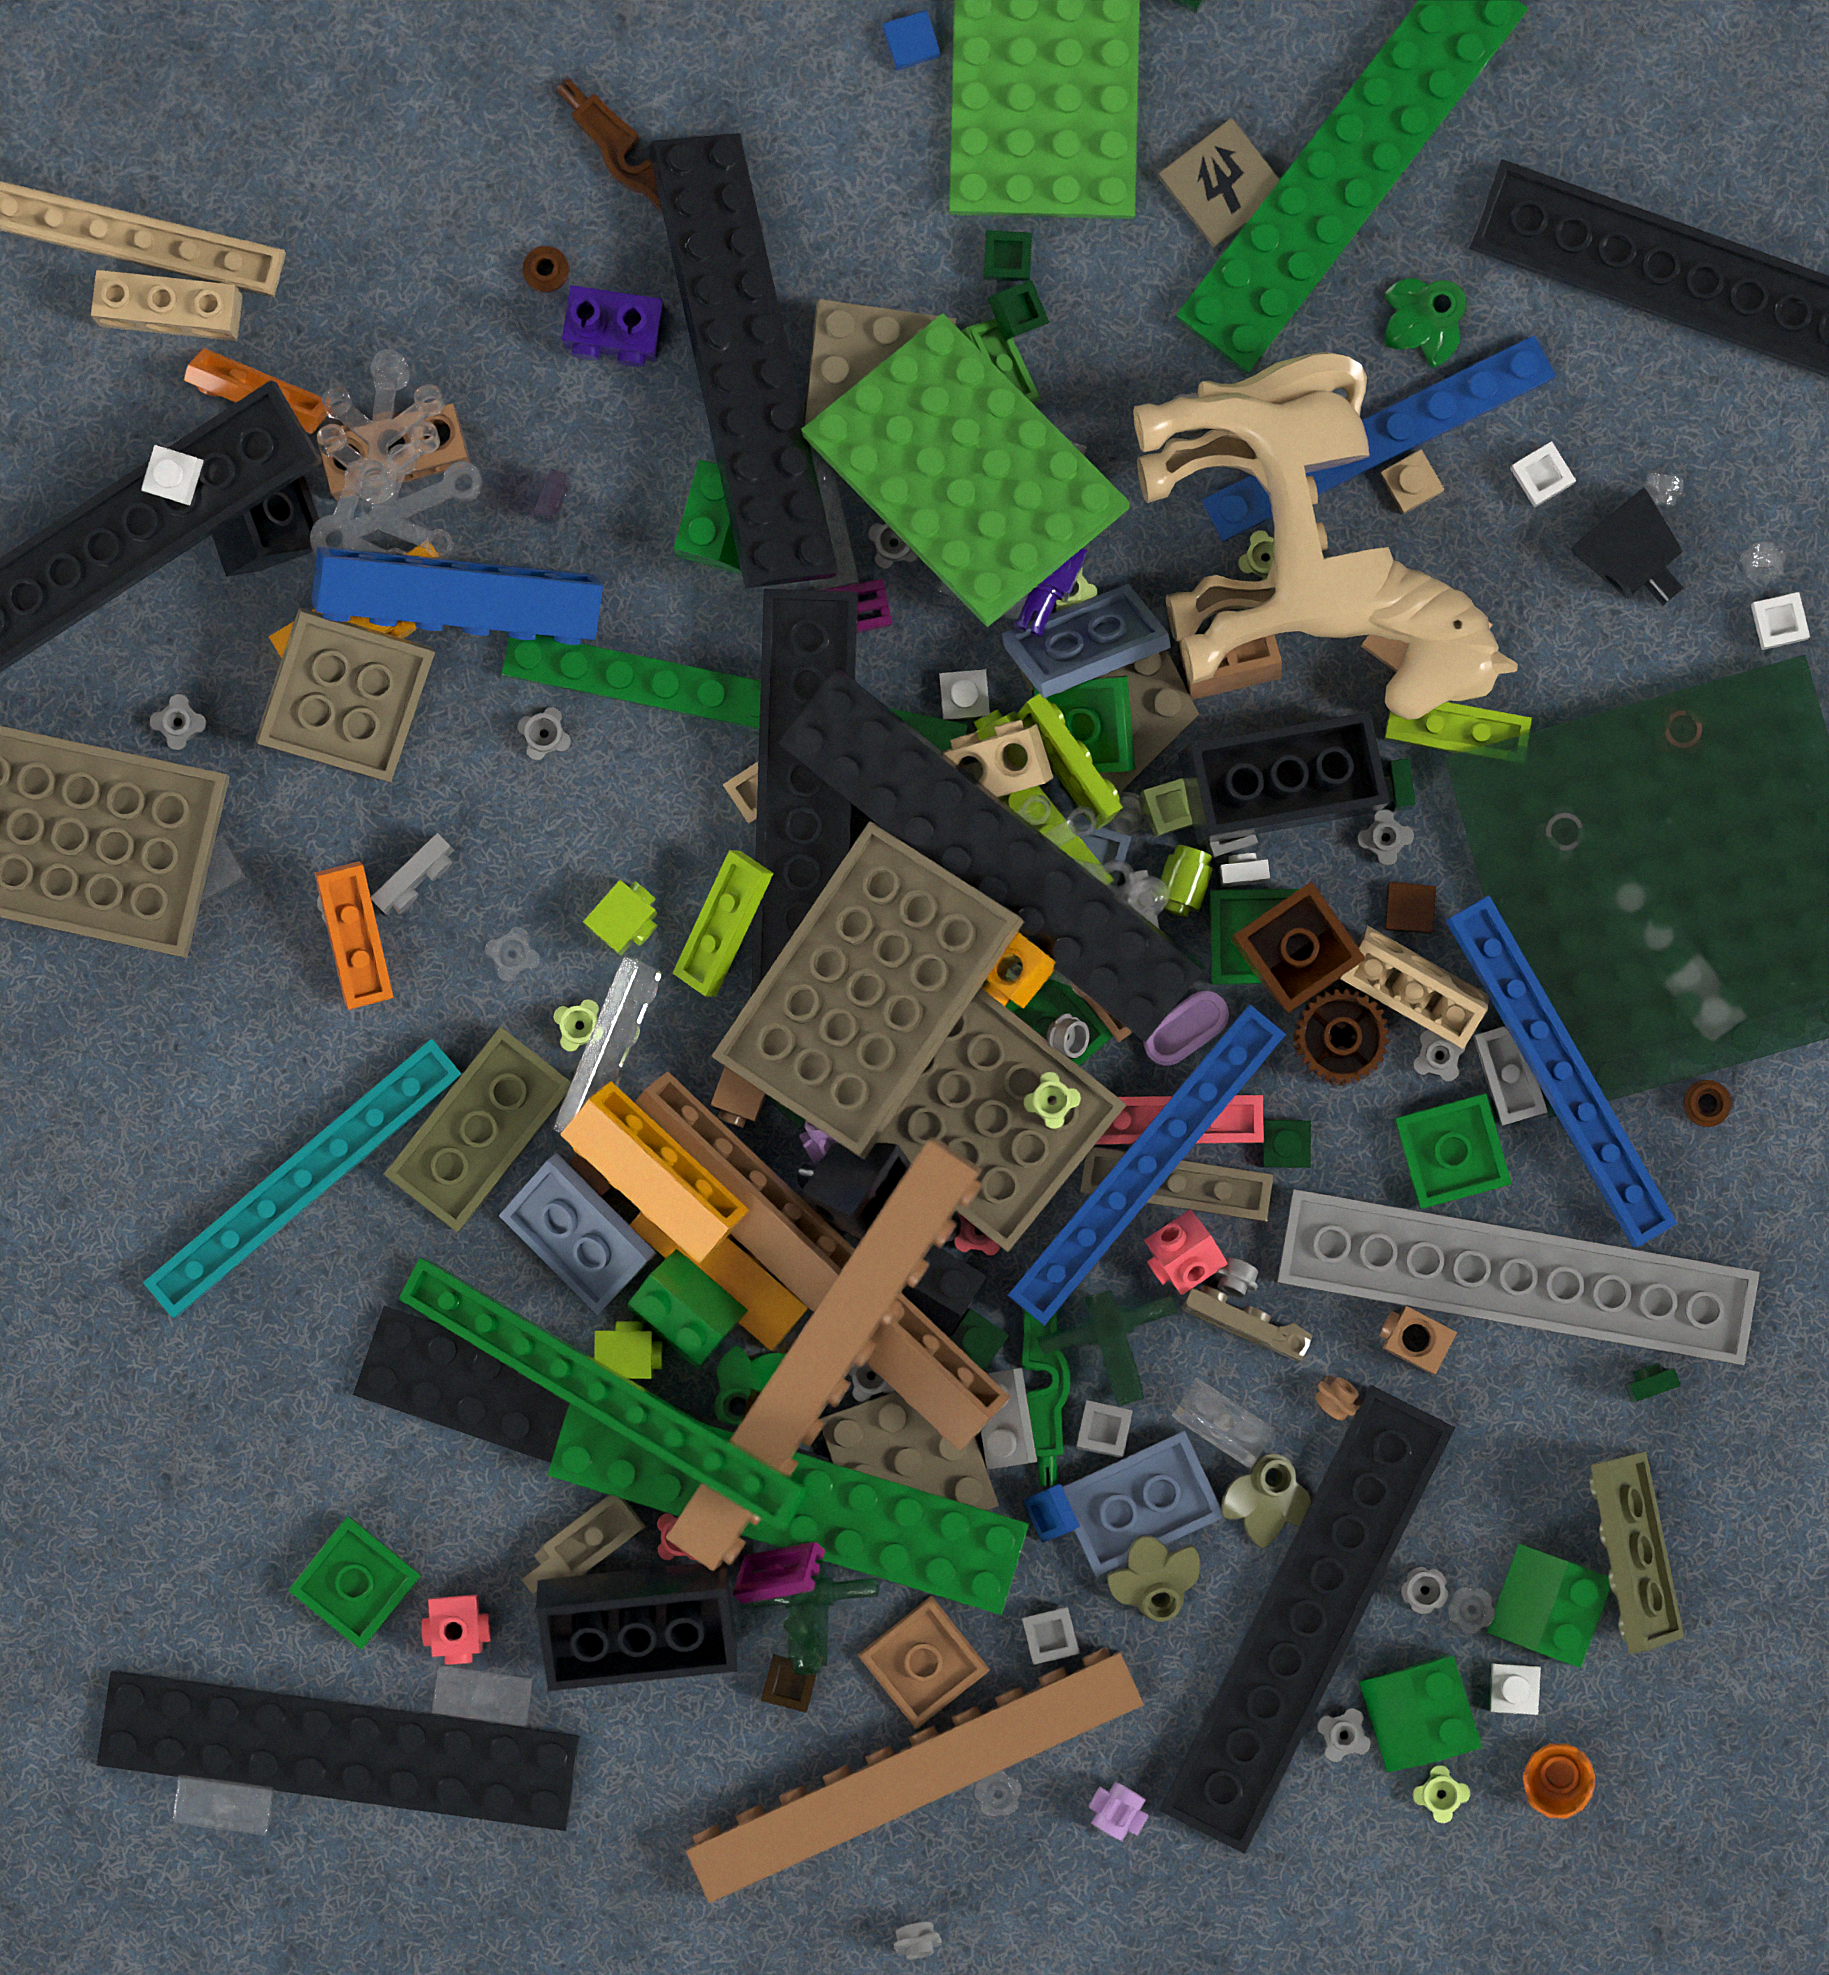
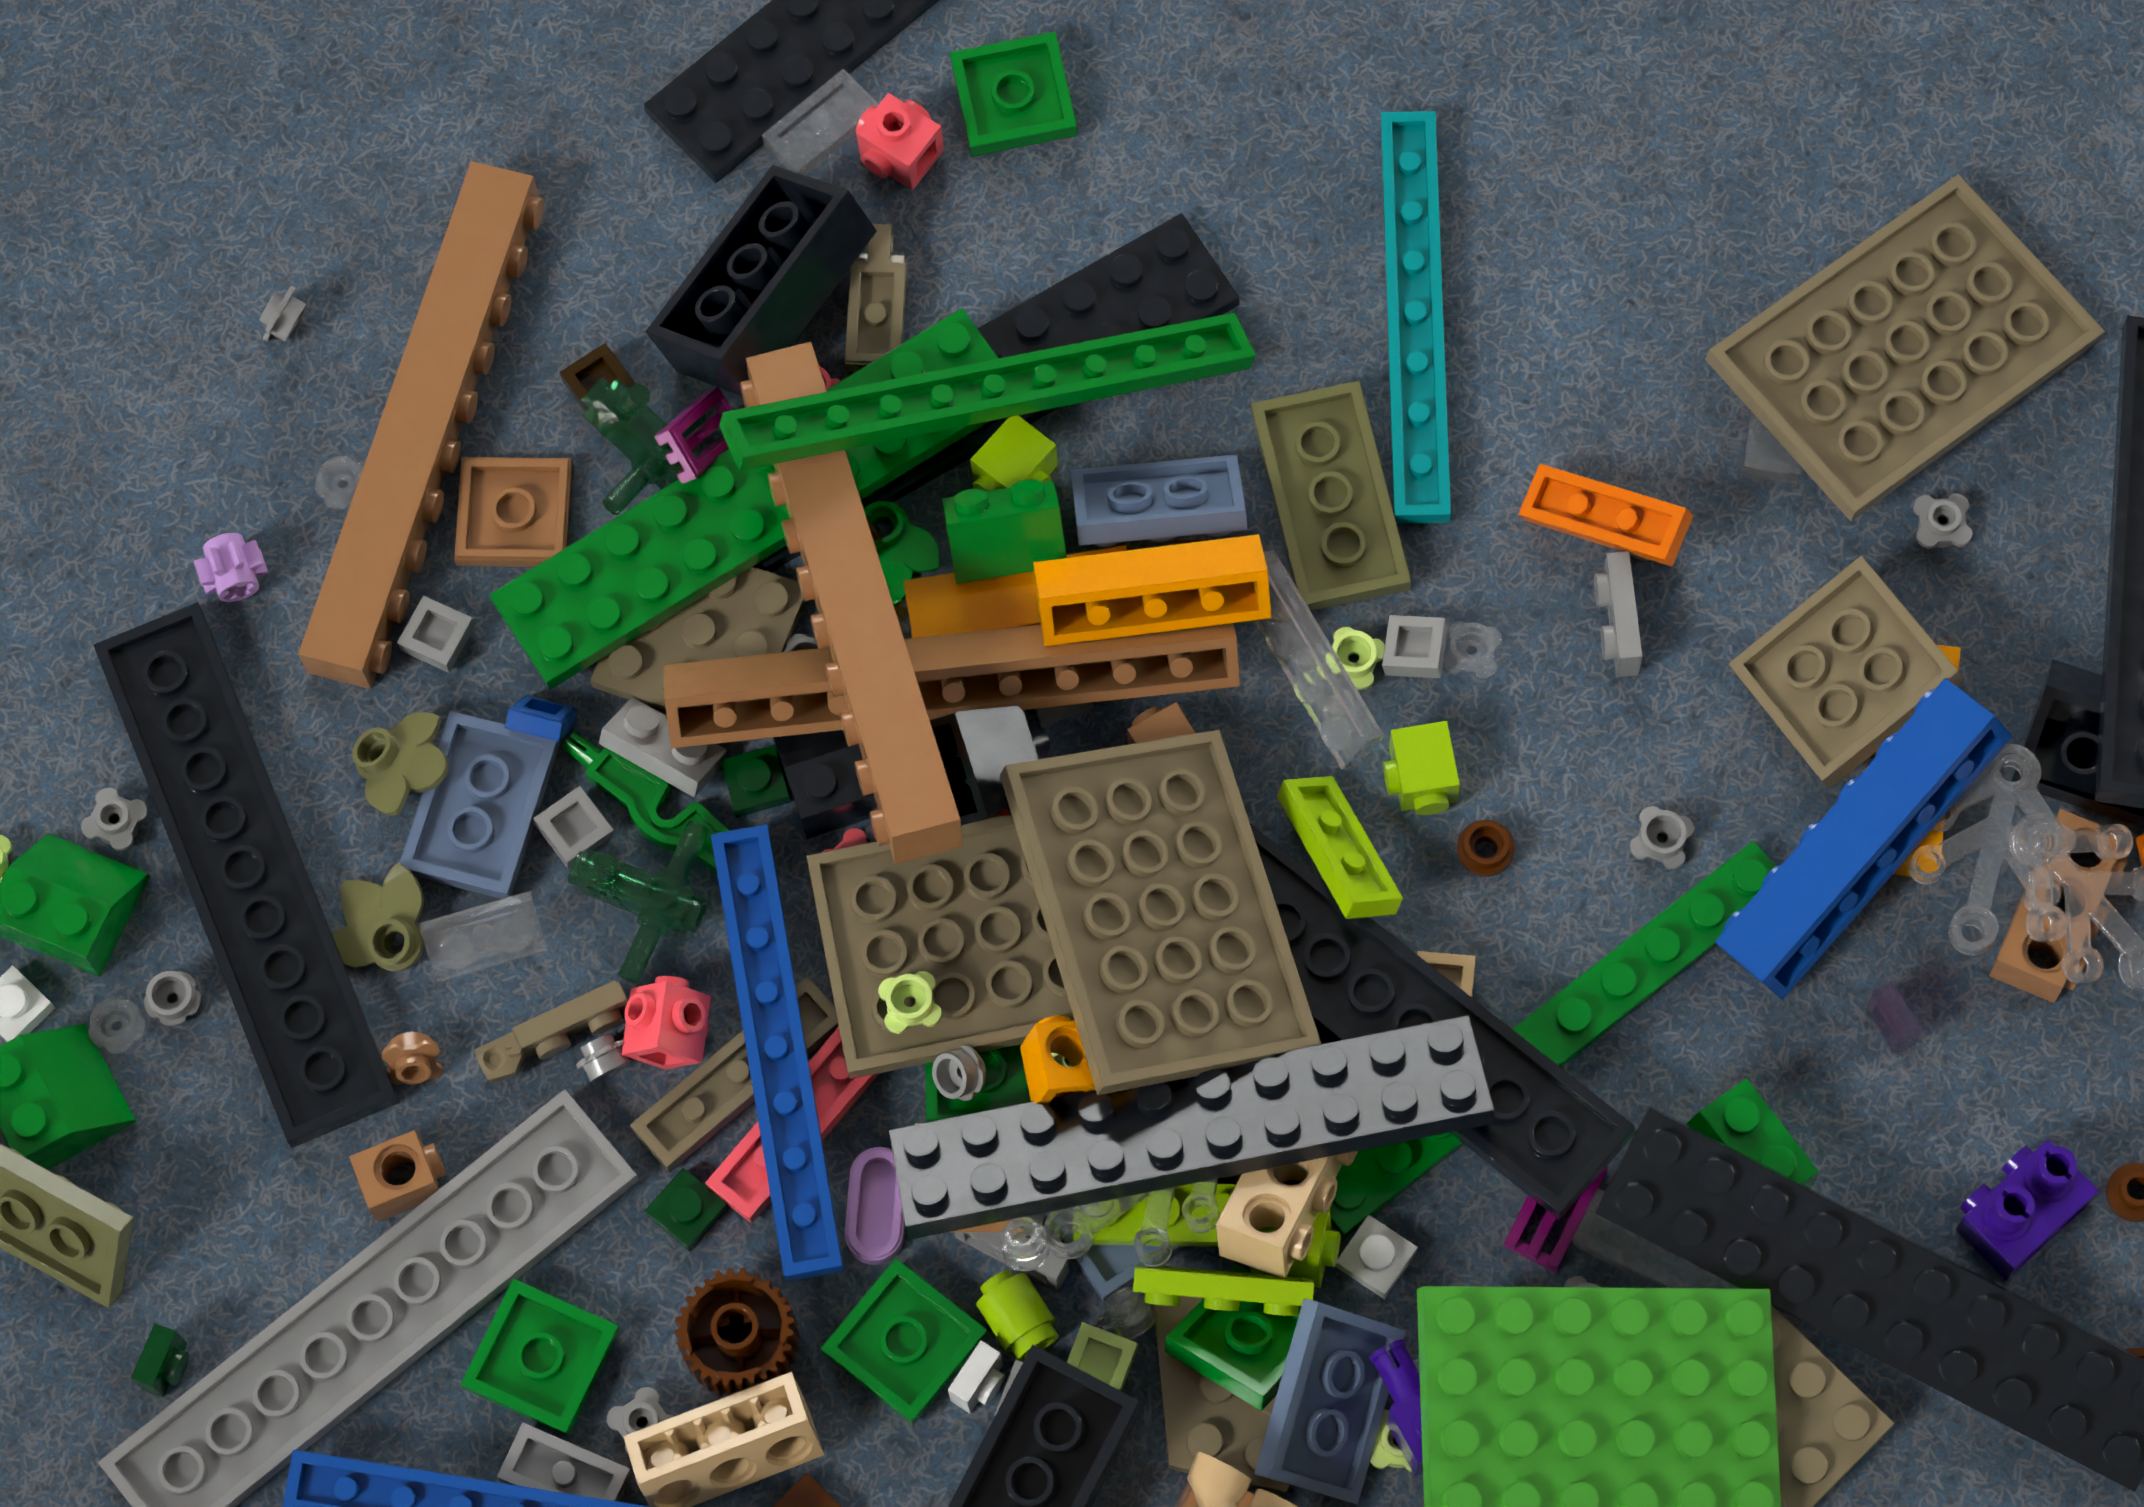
camera: 130 degrees right, 15 degrees down
reddish brown slope [1230,881,1366,1014] -> none
none -> light grey plate [1382,615,1448,678]
none -> reddish brown plate [1457,820,1515,877]

